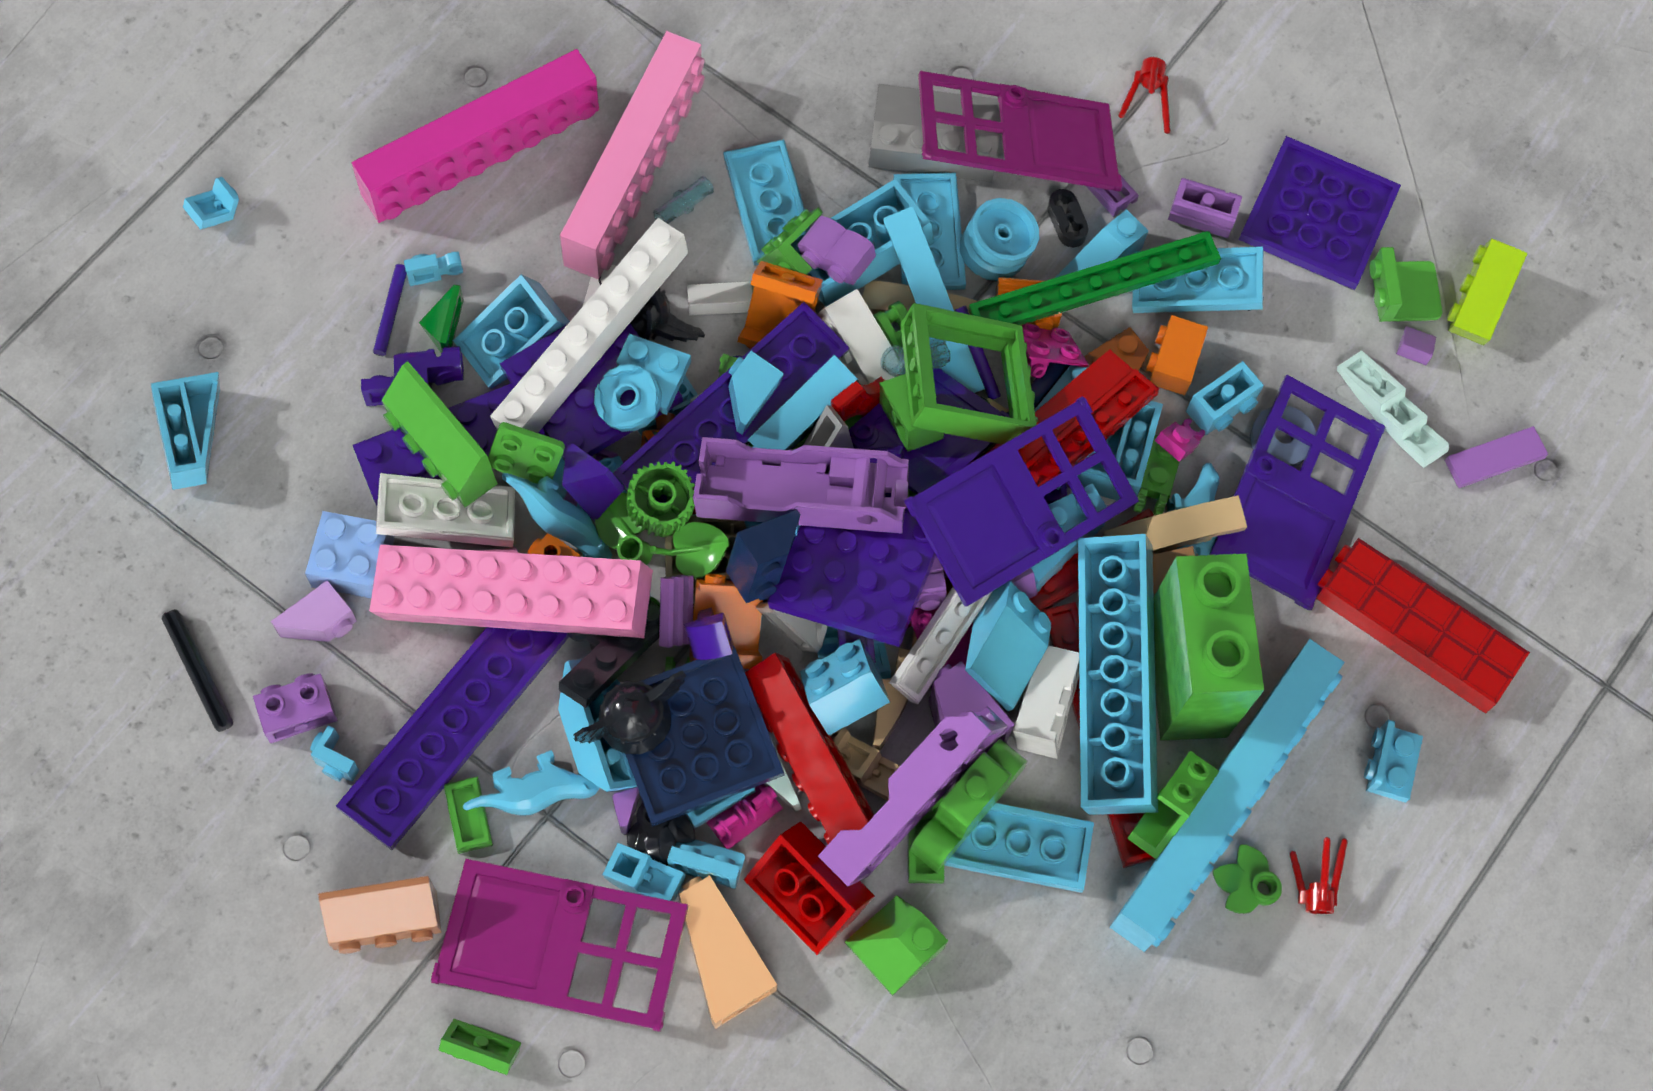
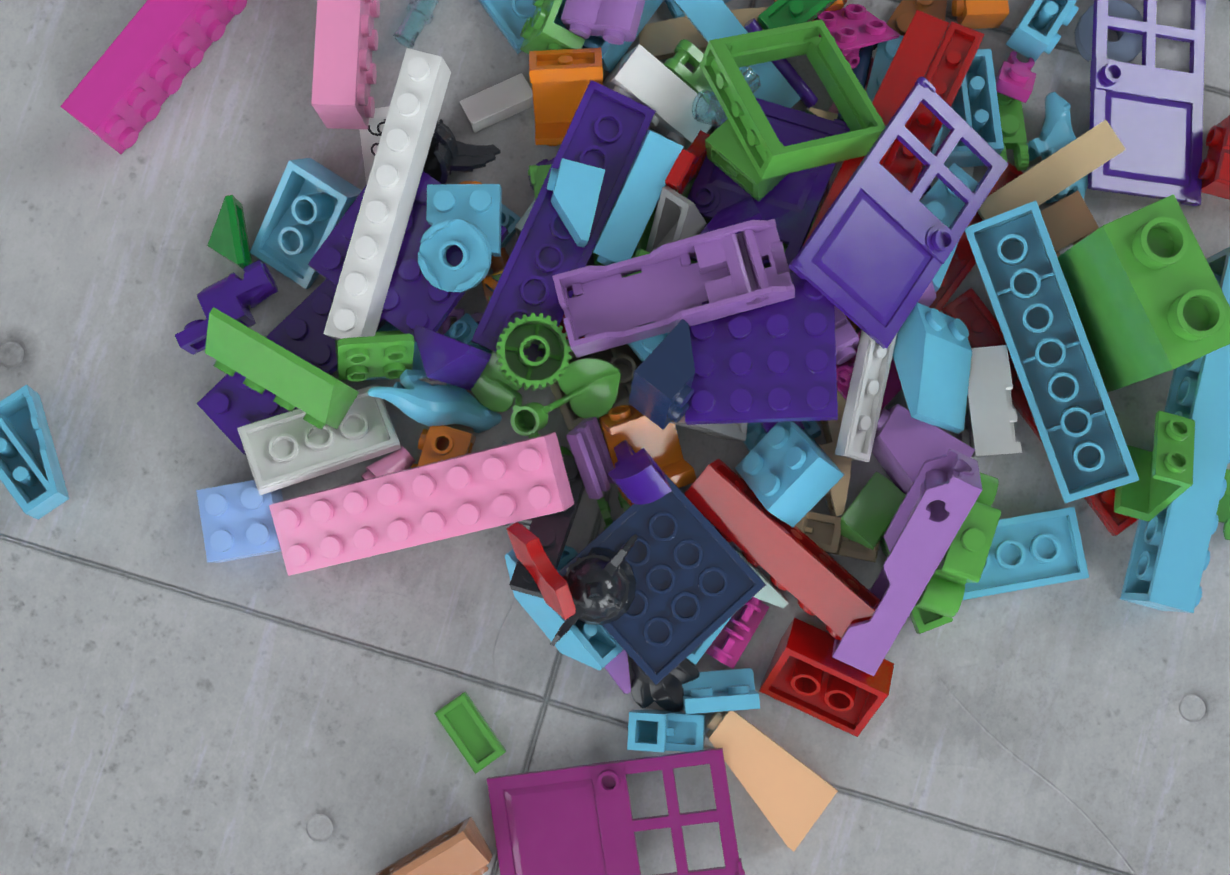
camera: 15 degrees left, 15 degrees up
black axle [161,609,233,732] -> none
medium lavender brick [253,673,338,744] -> none
lavender slope [271,581,357,642] -> none
medium azure bracket [310,725,360,782] -> none
dark purple plate [336,627,569,850] -> none
dark purple bar [373,264,407,356] -> none
medium azure plate [404,252,463,286] -> none
medium azure animal [463,750,600,816] -> none
bright green slope [845,895,948,996] -> none
none -> red tile [506,522,576,620]
none -> bright green slope [840,472,906,550]

